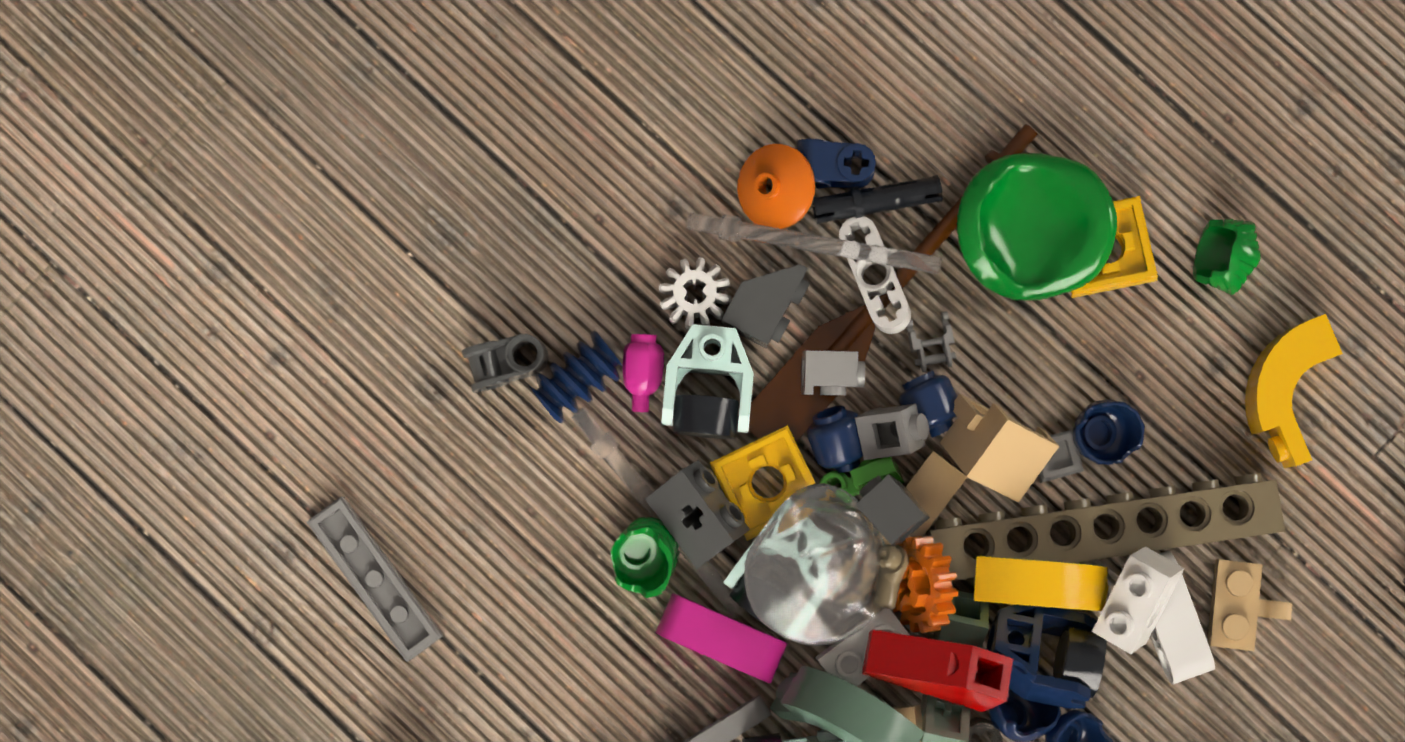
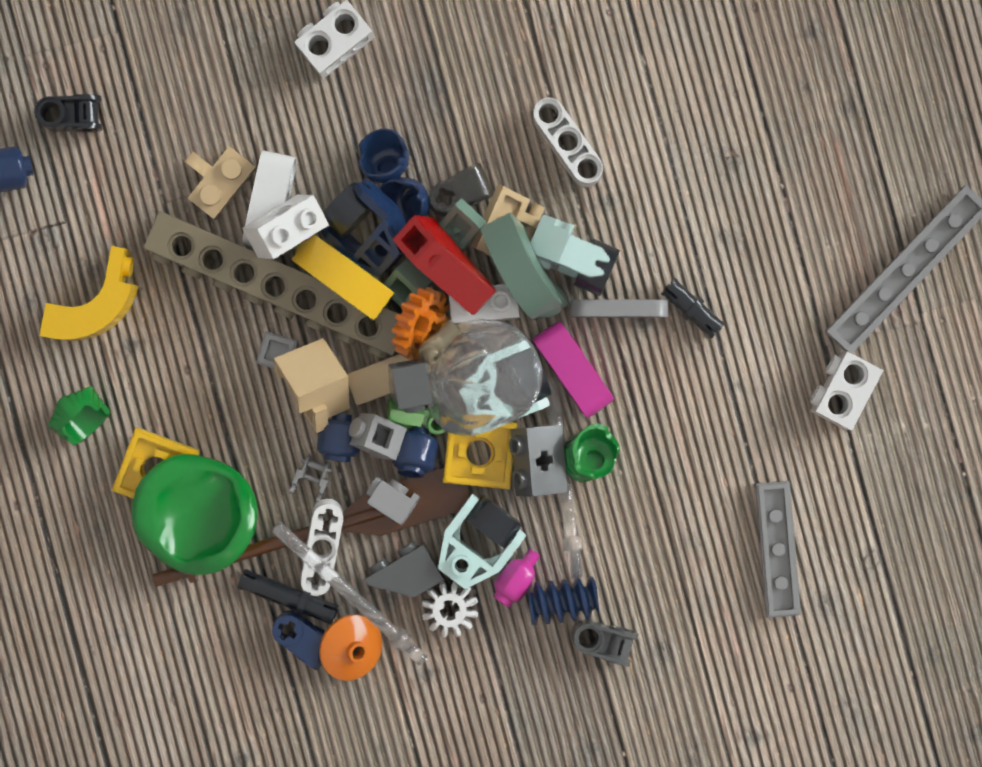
camera: 150 degrees left, 5 degrees up
dark blue hair [1073,399,1145,465] -> none

